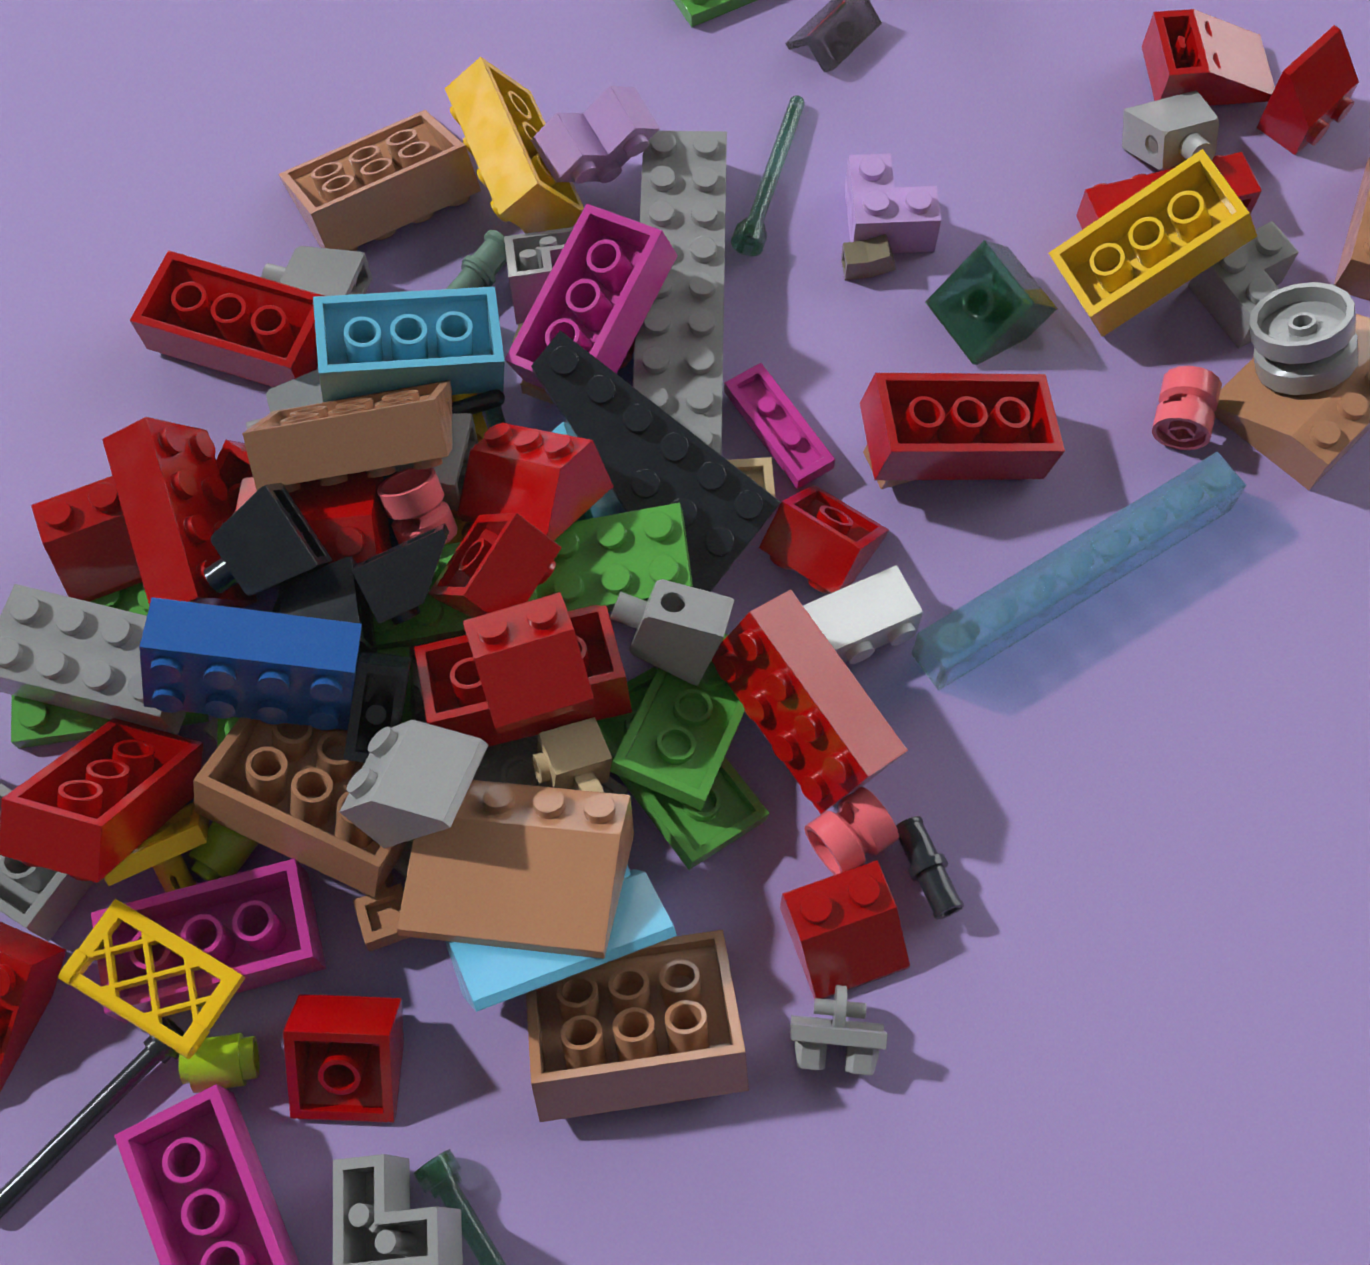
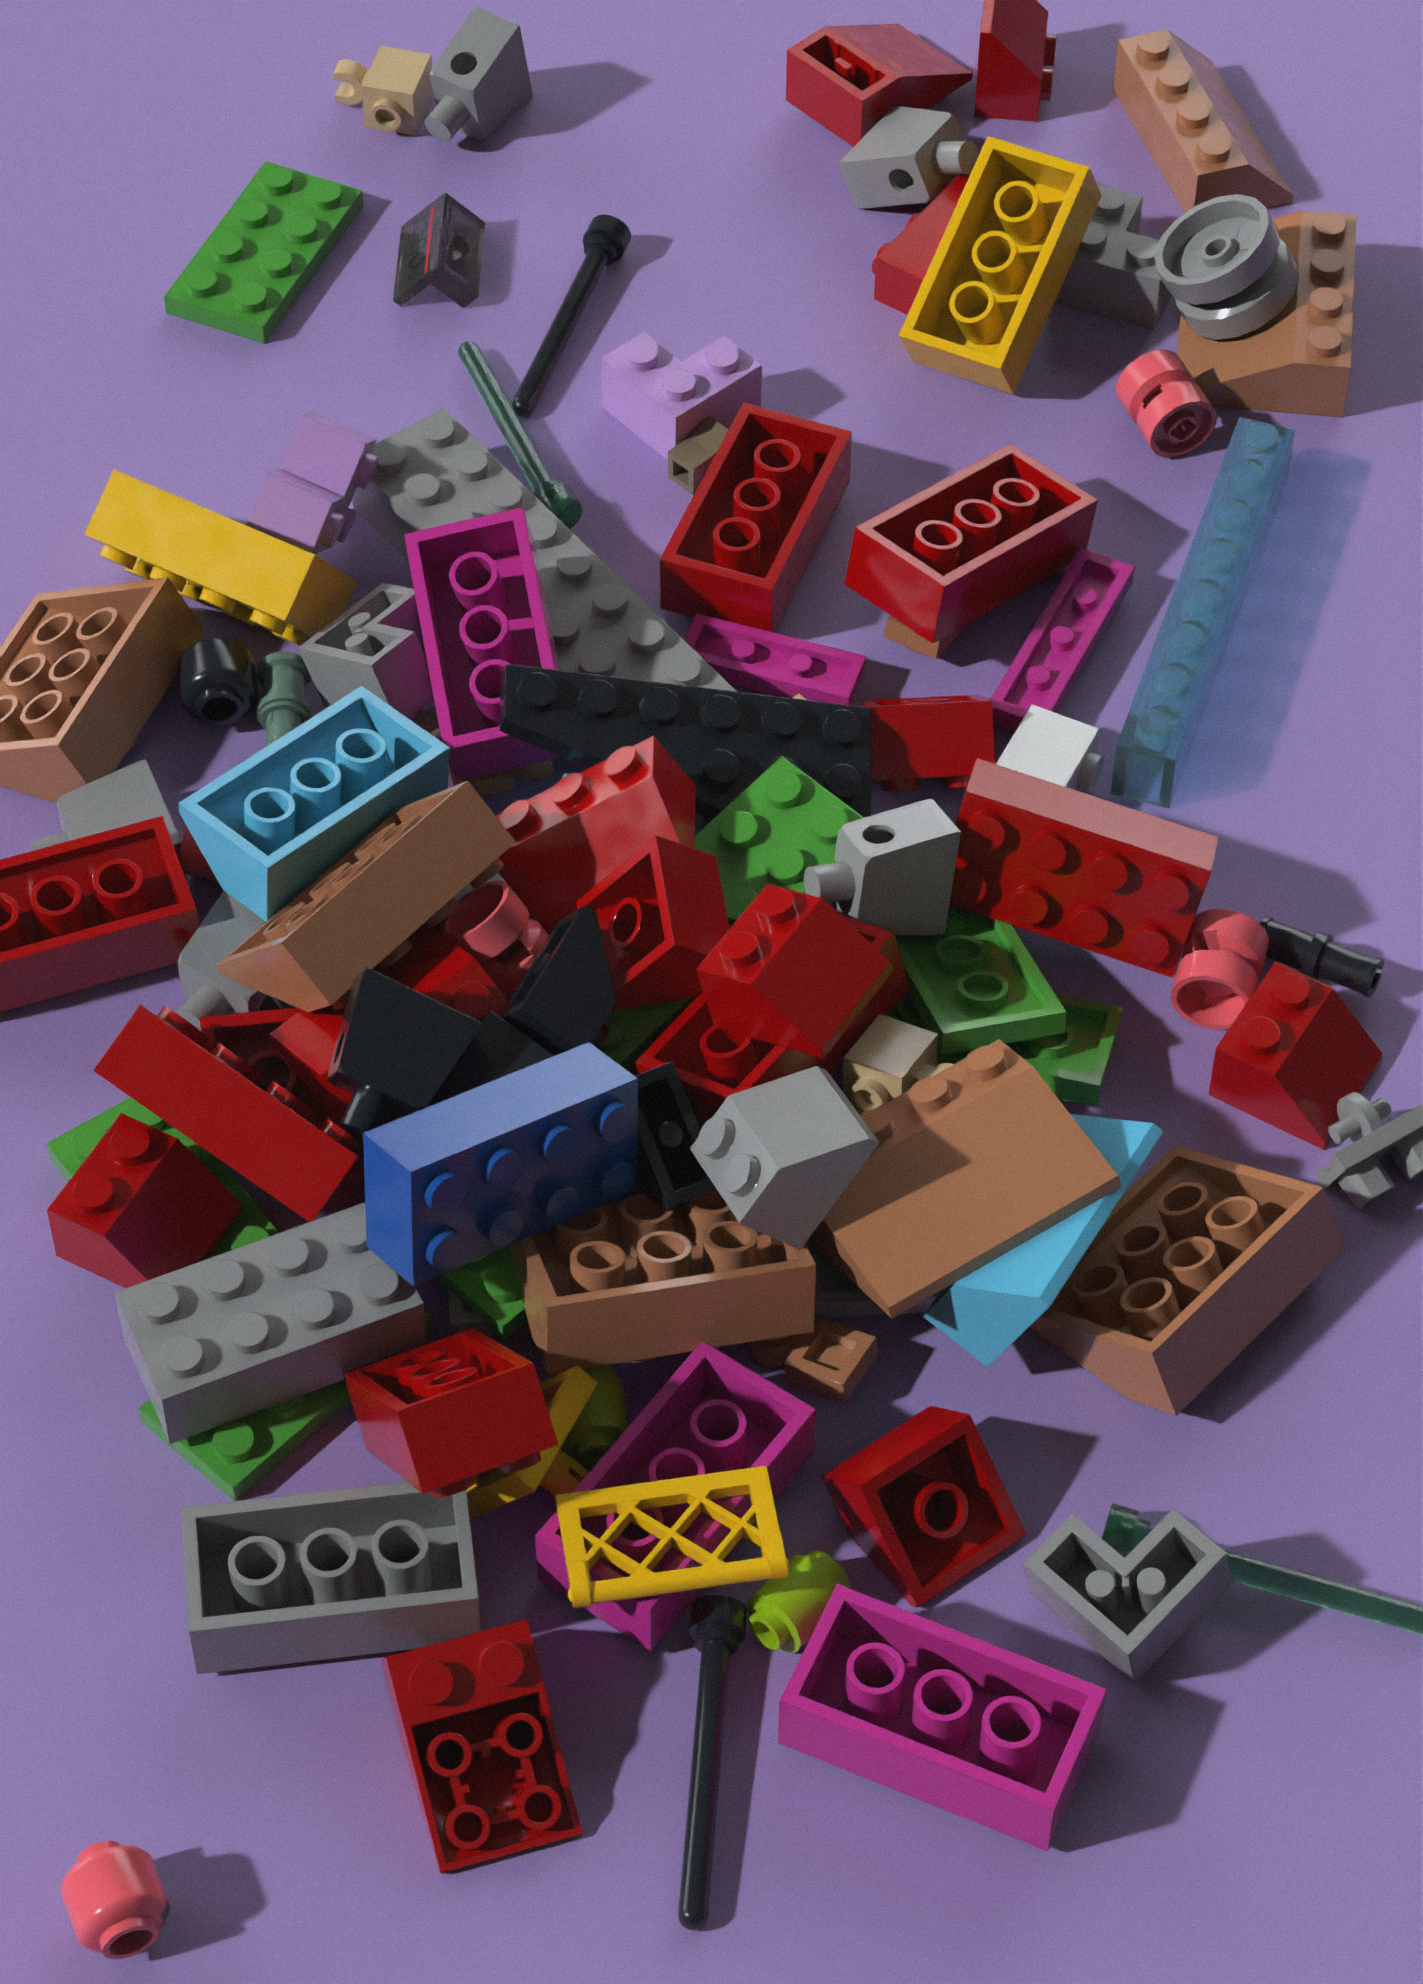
camera: 40 degrees left, 15 degrees down
clear green slope [925,240,1058,365] -> none
none -> black head [177,636,258,727]
none -> black piece [512,214,631,417]
none -> red brick [660,403,852,633]
none -> dark pink plate [990,548,1135,732]

